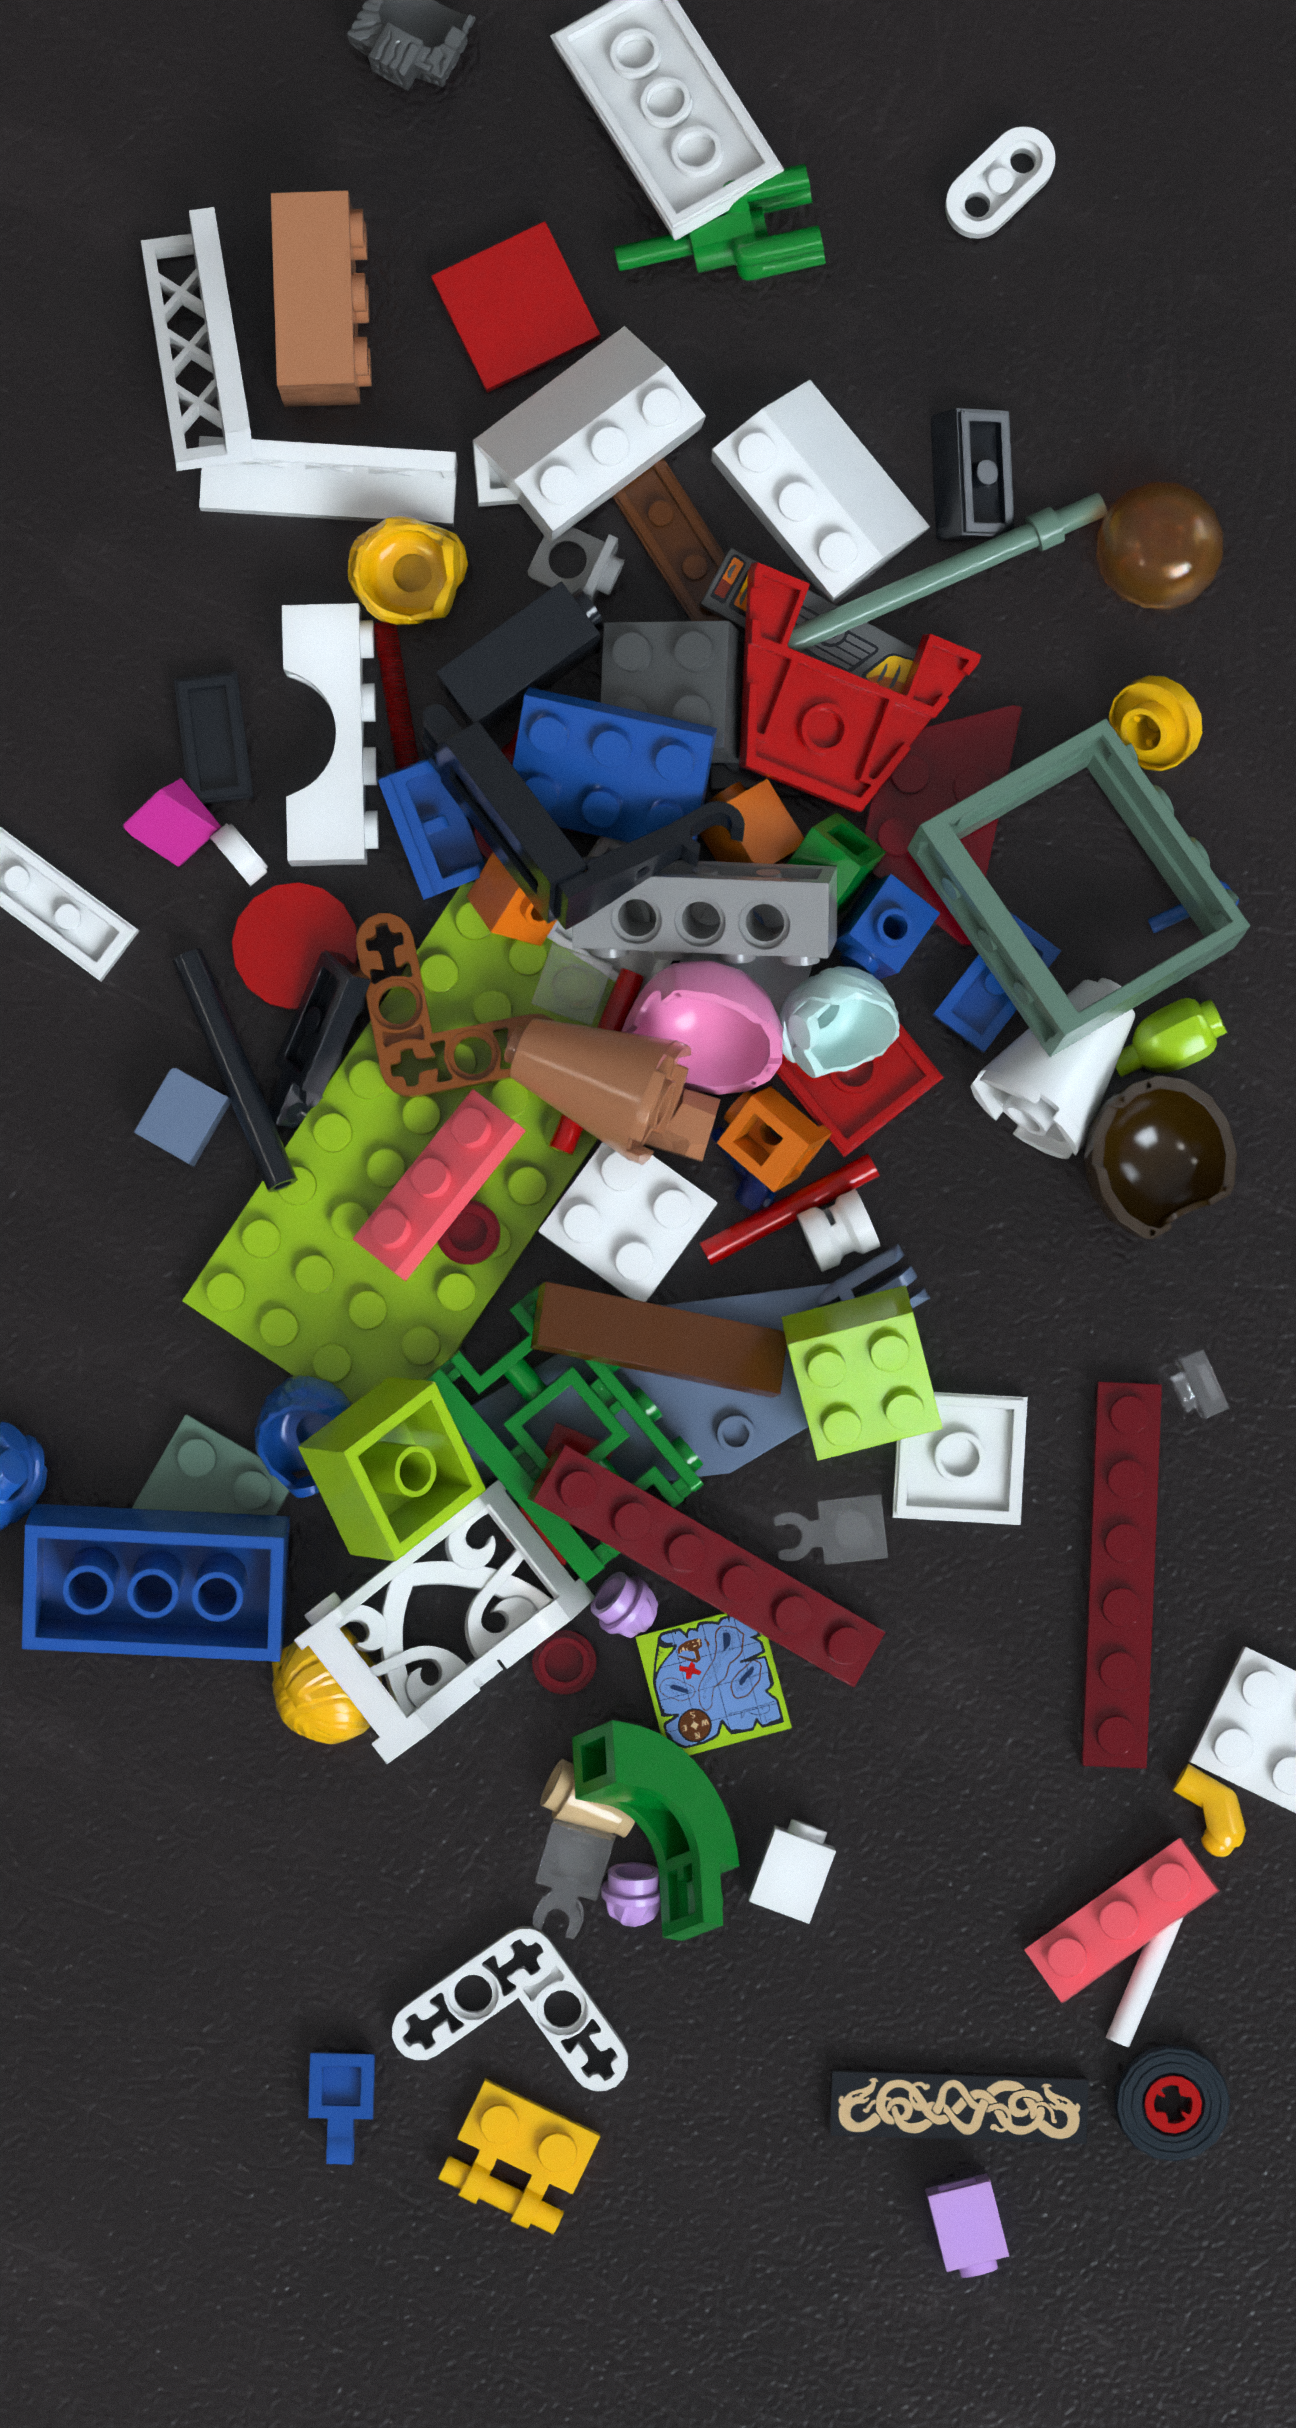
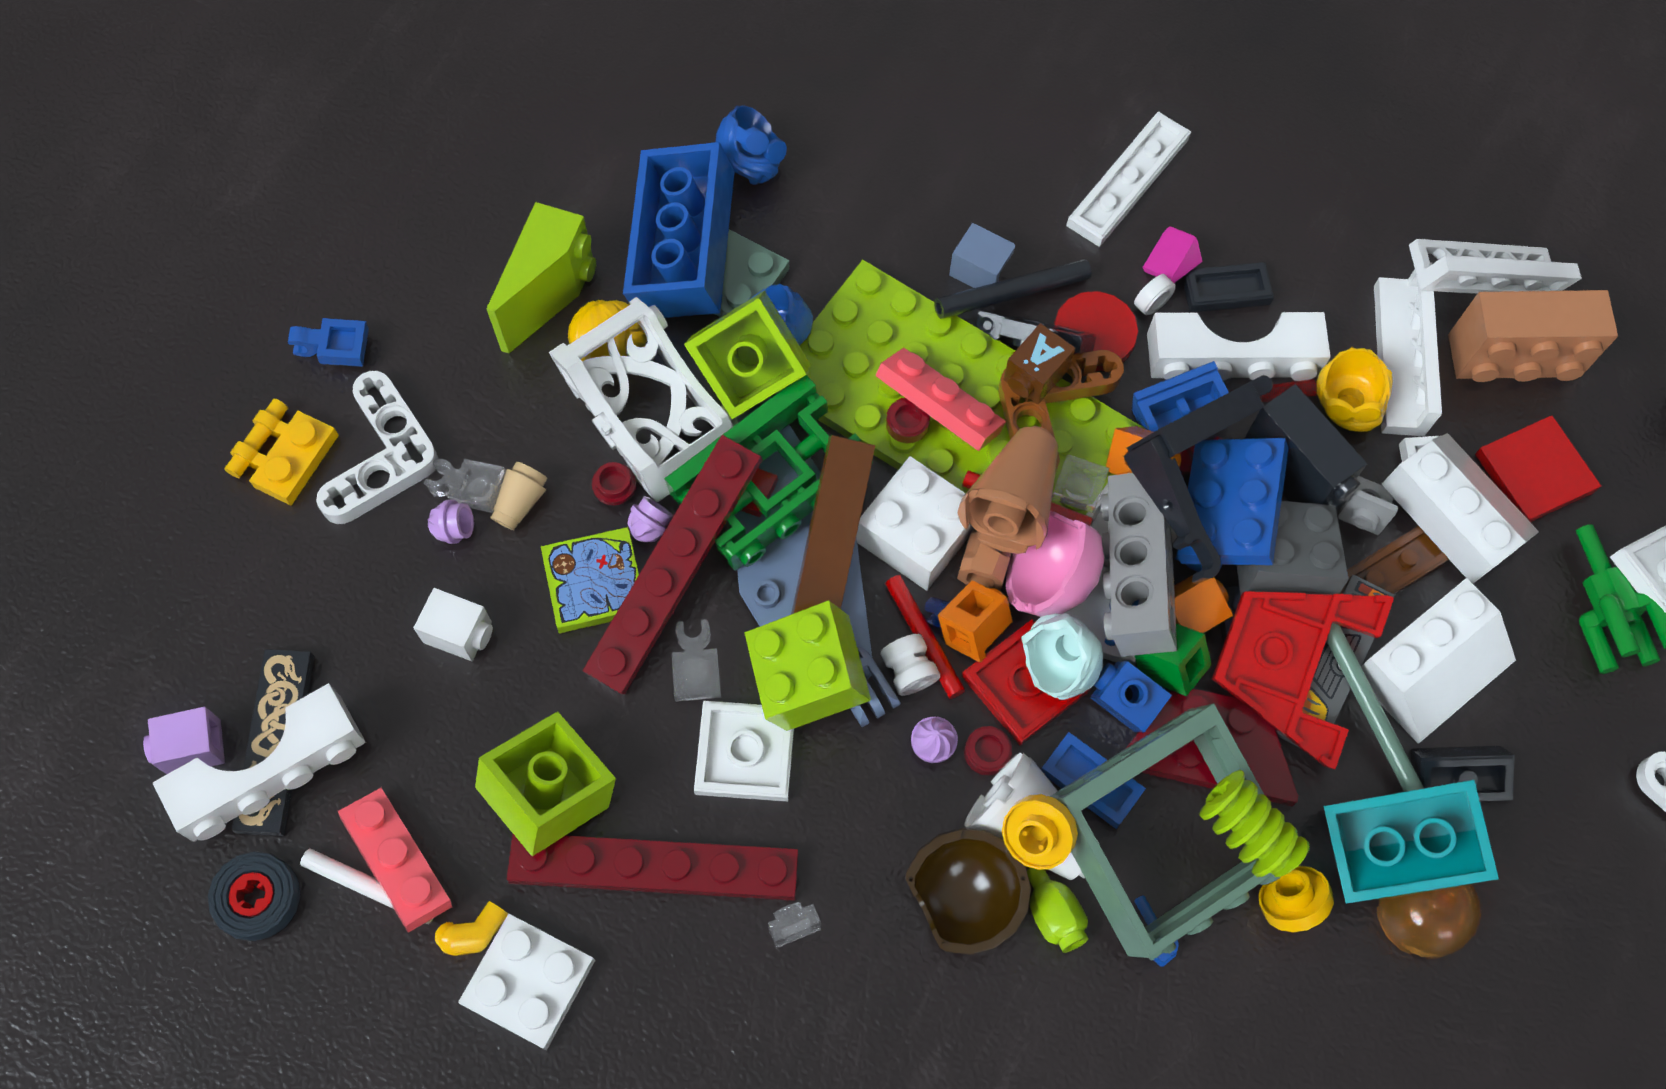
camera: 90 degrees right, 20 degrees down
green arch [572,1720,739,1941] -> none
none -> white arch [153,683,366,842]
none -> lime brick [475,711,616,857]
none -> lime slope [486,202,596,353]
none -> lavender plate [911,717,958,763]
none -> dark red tile [964,726,1012,775]
none -> yellow plate [1002,794,1078,870]
none -> reddish brown brick [1003,323,1076,404]
none -> lime piece [1199,769,1309,878]
none -> teal slope [1323,780,1499,904]

